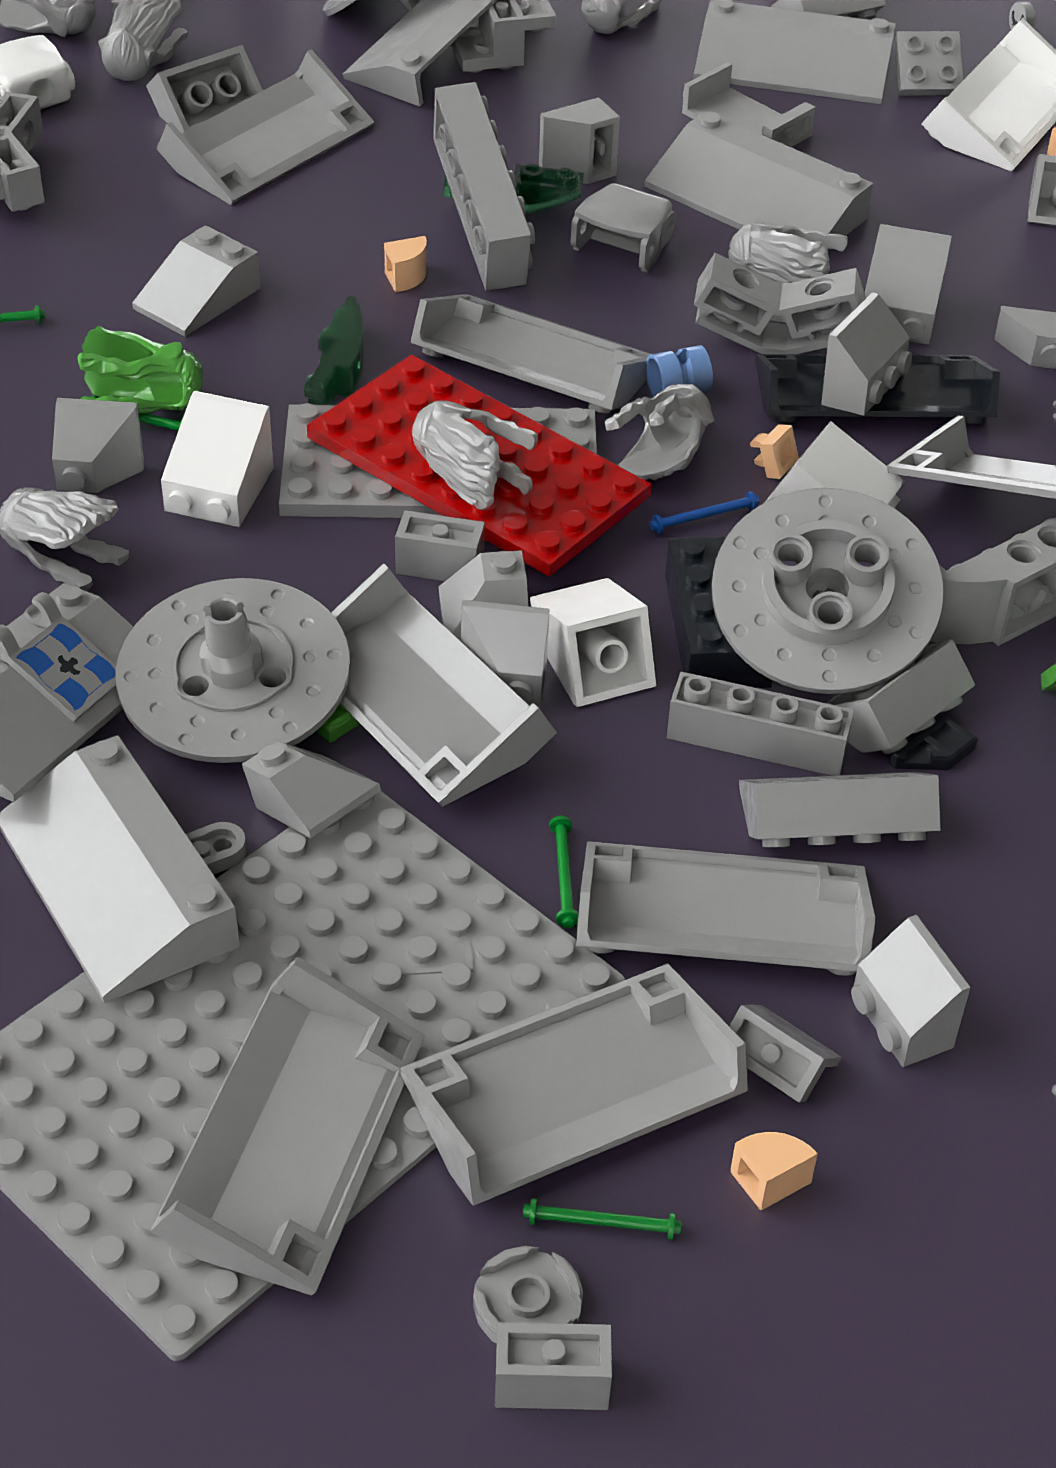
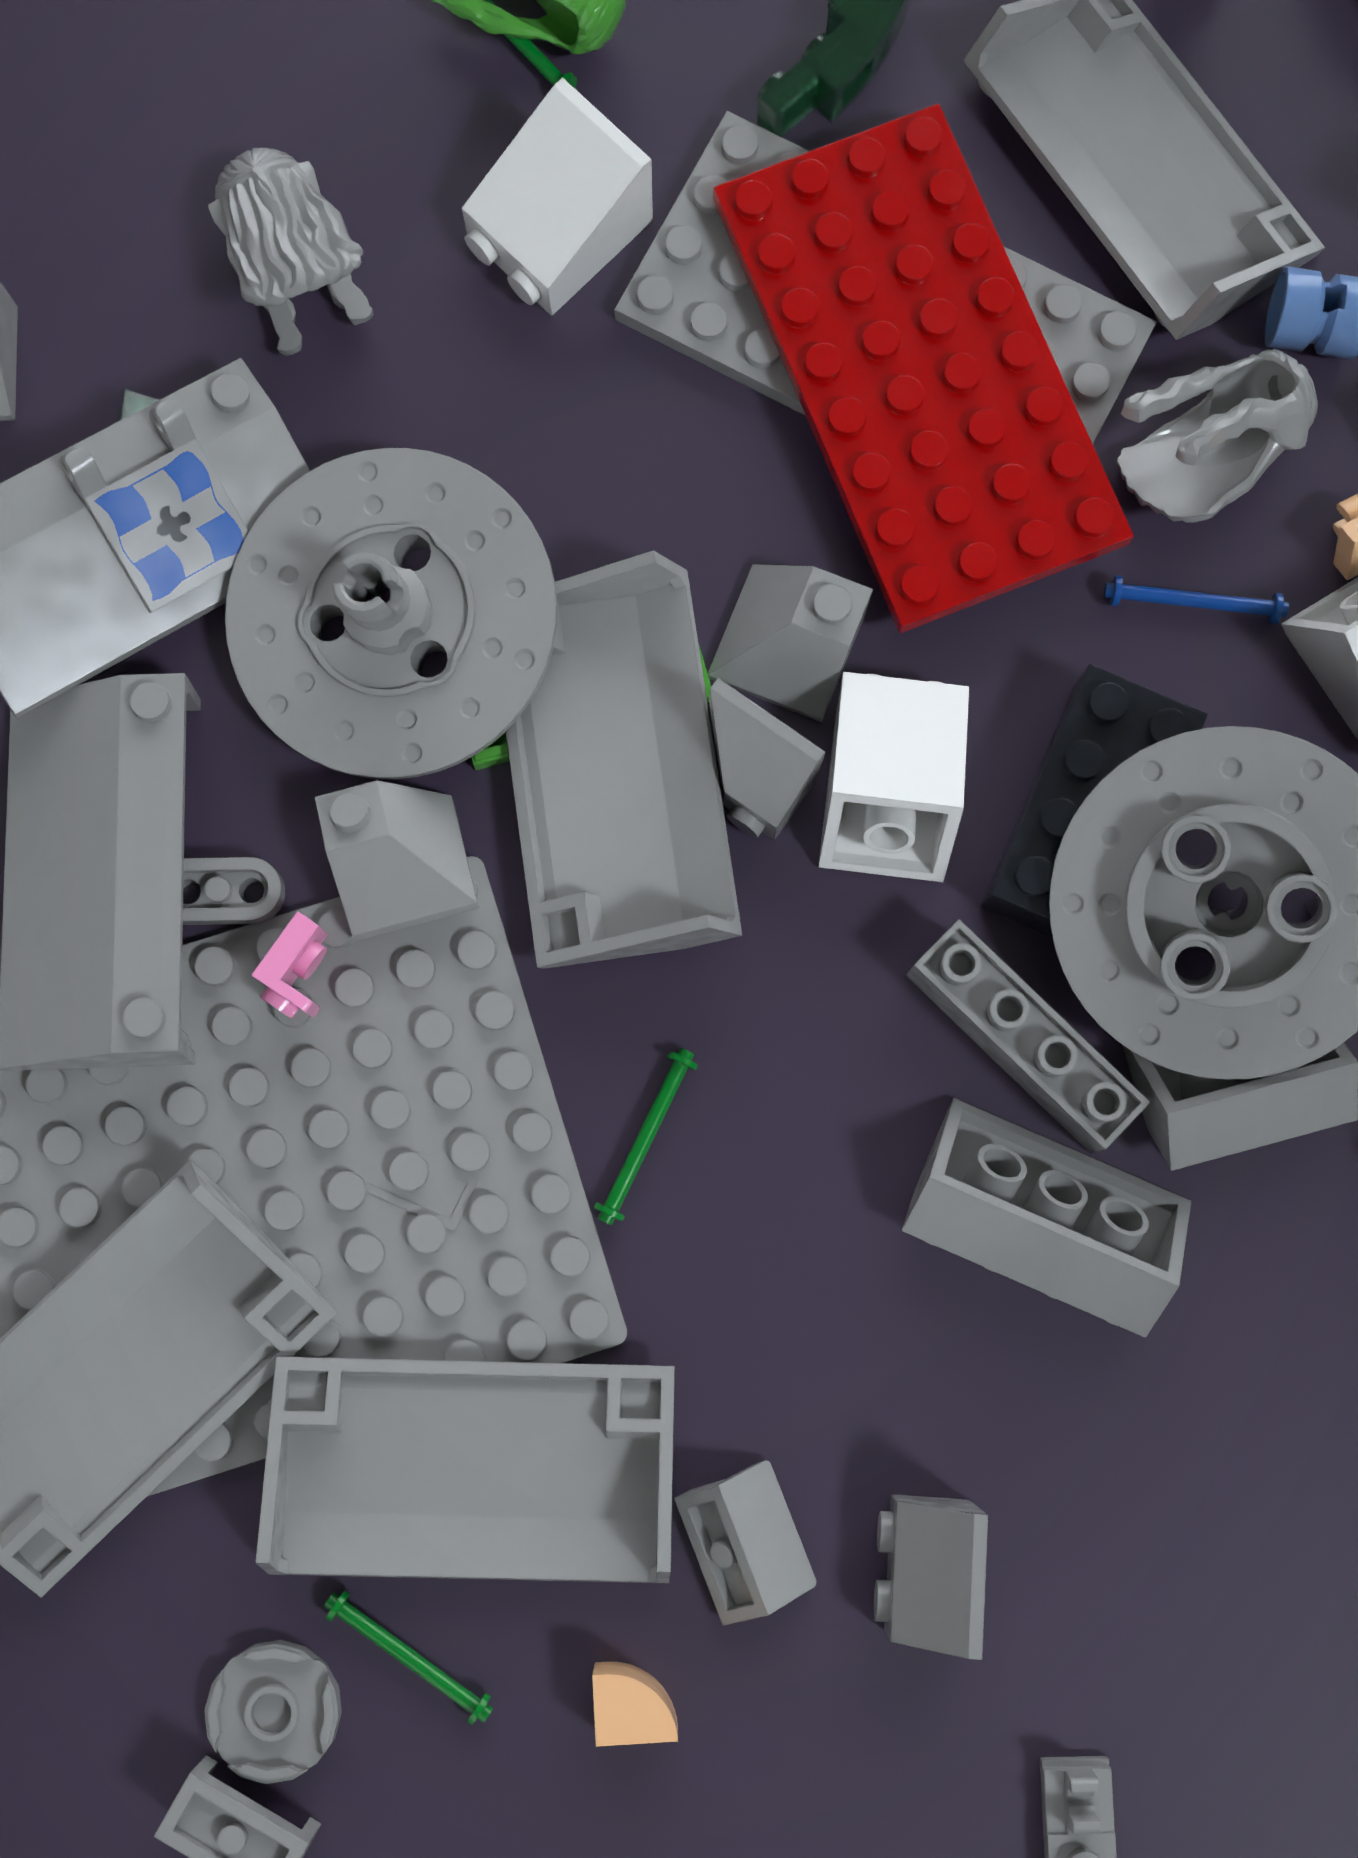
camera: 30 degrees right, 35 degrees up
light grey slope [52,398,145,493] -> none
light grey panel [395,510,485,581] -> none
light grey hair [412,401,538,510] -> none
light grey slope [576,841,875,976] -> none
black tile [890,715,978,770] -> none
none -> bright pink bracket [252,911,328,1019]

